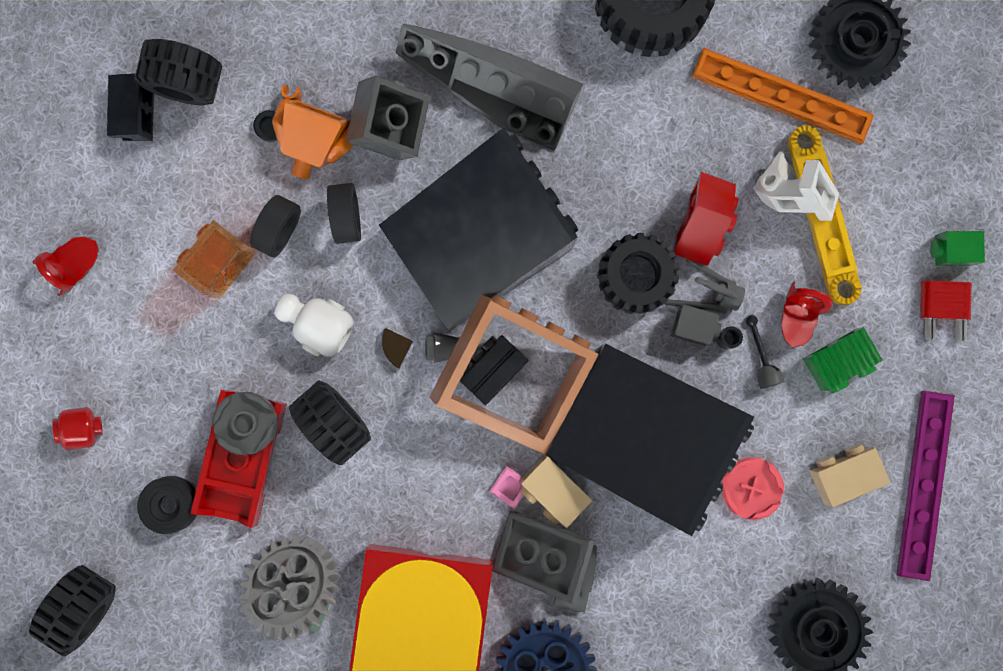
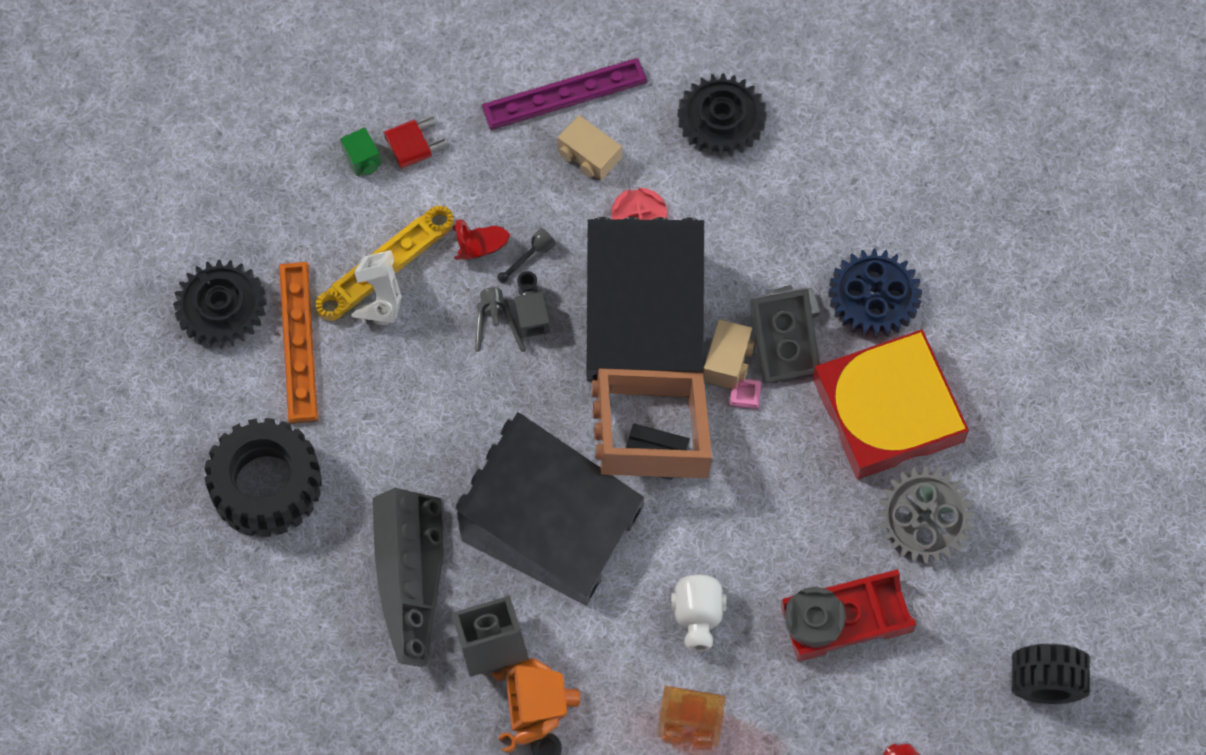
camera: 120 degrees left, 20 degrees down
black tyre [137,476,197,534] -> none
black tyre [250,195,301,257] -> none
black tyre [289,380,371,465] -> none
black tyre [327,183,361,244] -> none
dark brown tile [382,328,414,369] -> none
dark grey cone [425,332,460,363] -> none
black tyre [597,233,680,314] -> none
red brick [673,172,739,266] -> none
green brick [802,327,883,393] -> none

